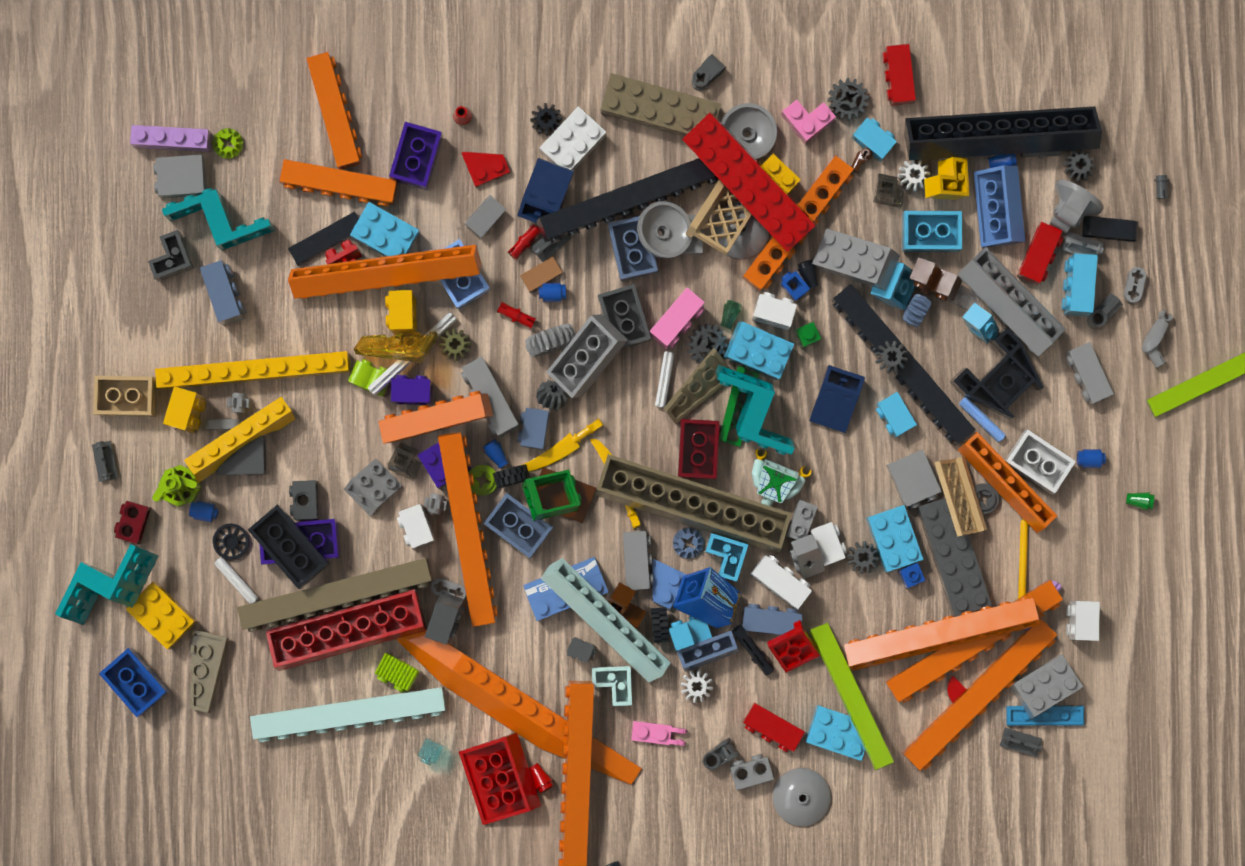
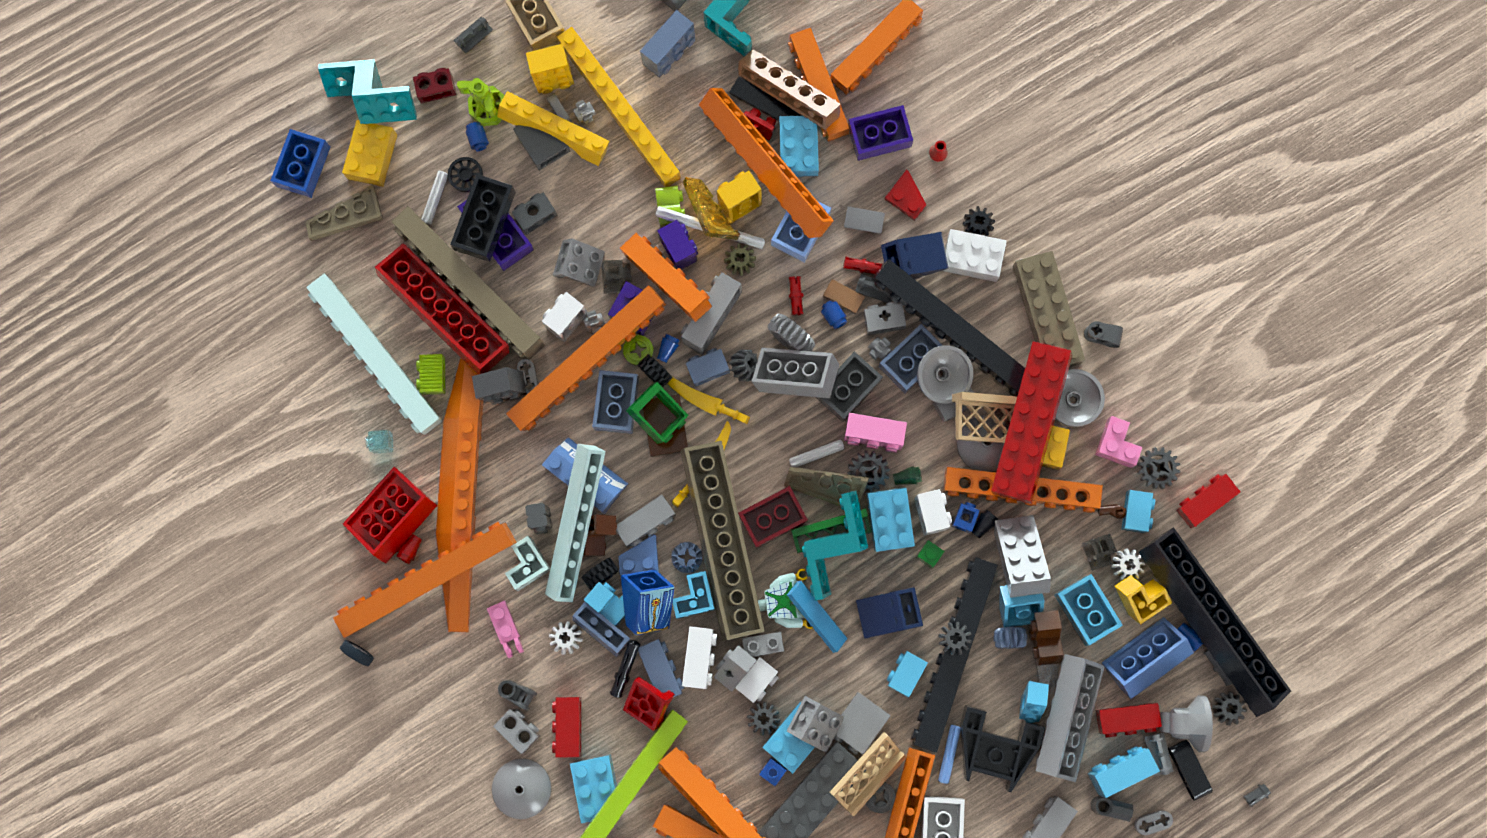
camera: 70 degrees right, 5 degrees down
none -> medium nougat brick [738,49,841,130]
none -> dark azure tile [787,581,847,653]
none -> light grey bracket [787,696,844,752]
none -> light grey brick [864,302,906,335]
none -> light grey gear [868,337,892,360]

